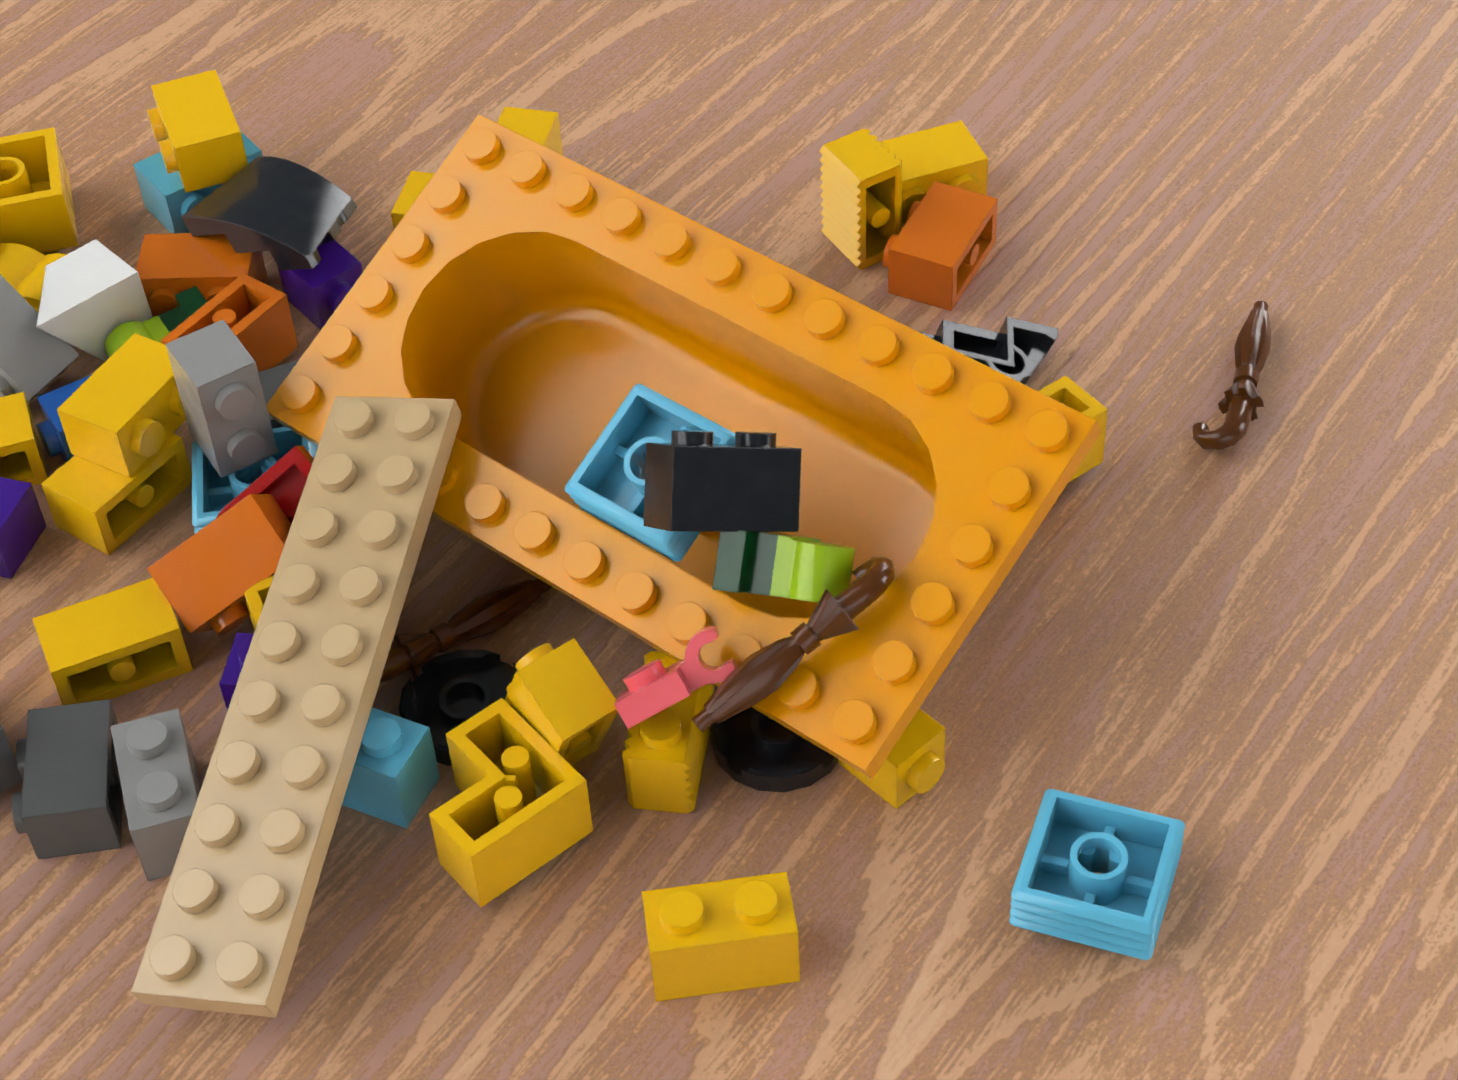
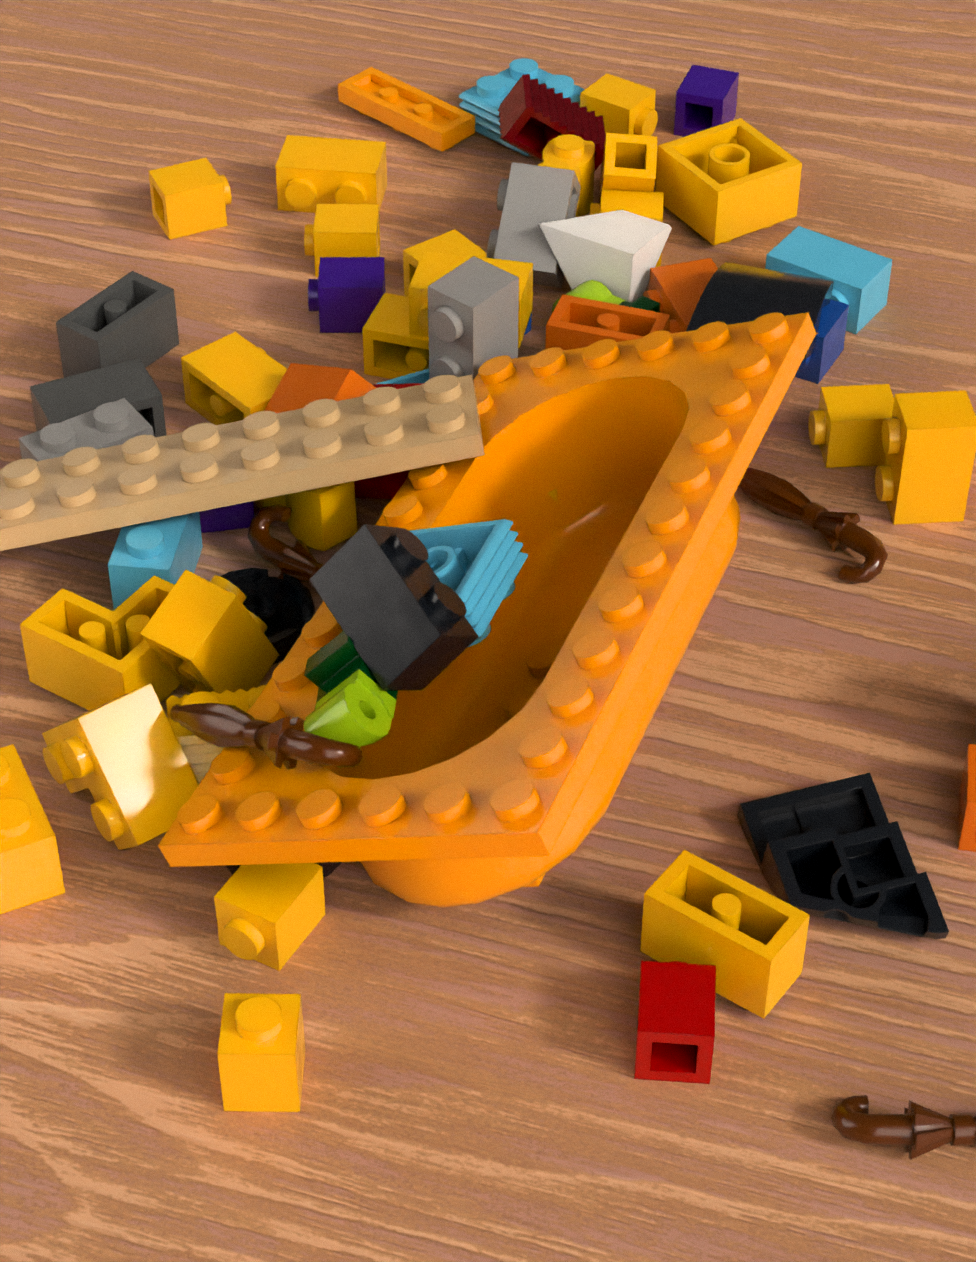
camera: 70 degrees right, 5 degrees down
yellow brick [147,69,248,193] -> none
coral plate [614,626,737,729] -> none
medium azure brick [1009,789,1185,960] -> none
none -> yellow brick [42,684,199,850]
none -> yellow brick [217,993,305,1112]
none -> red brick [634,961,716,1084]

